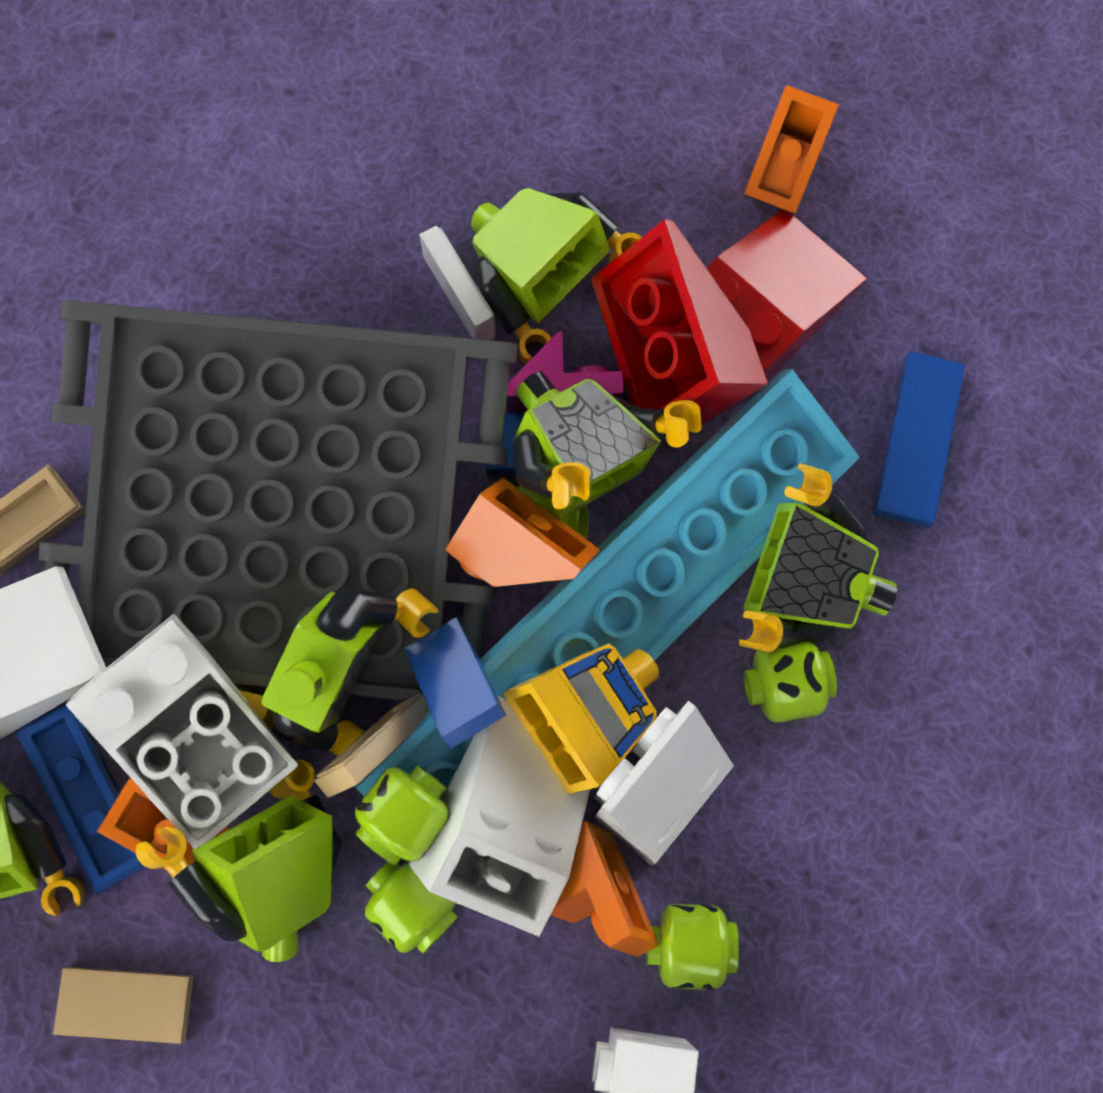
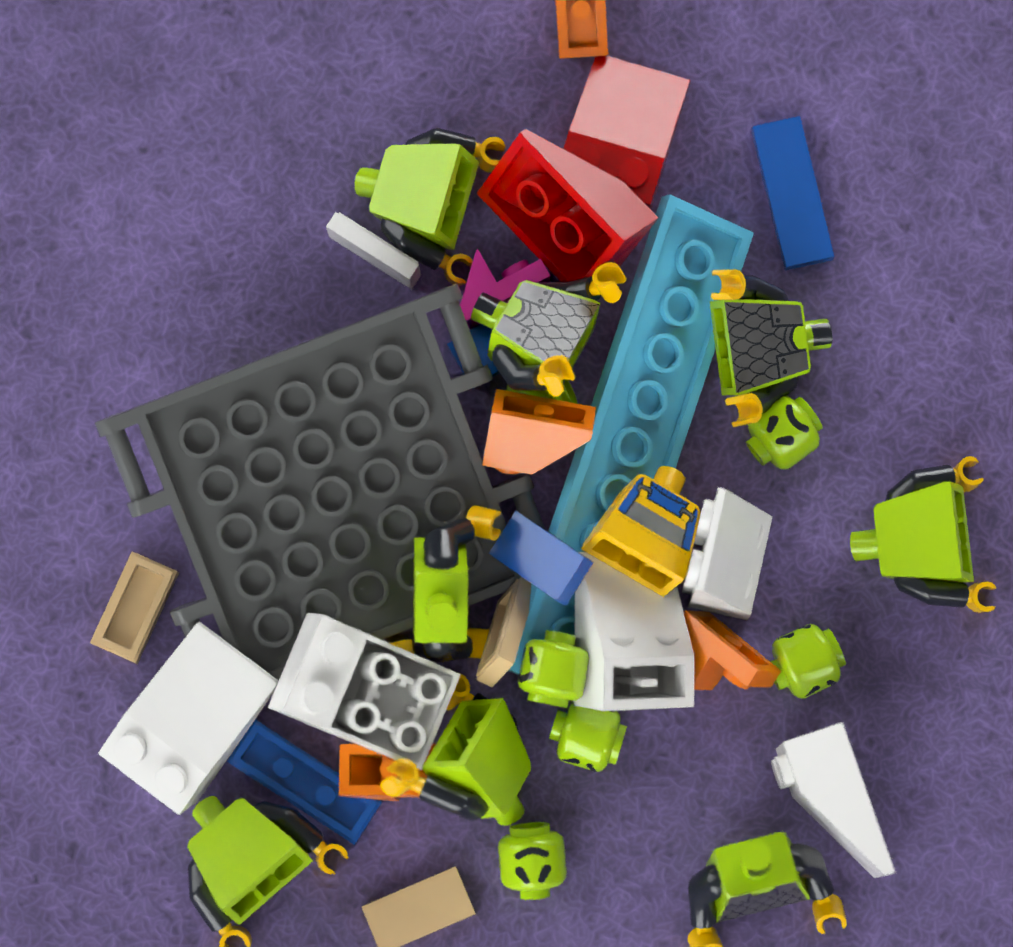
camera: 20 degrees left, 5 degrees up
none -> lime head [498,822,567,900]
none -> lime torso [850,456,997,613]

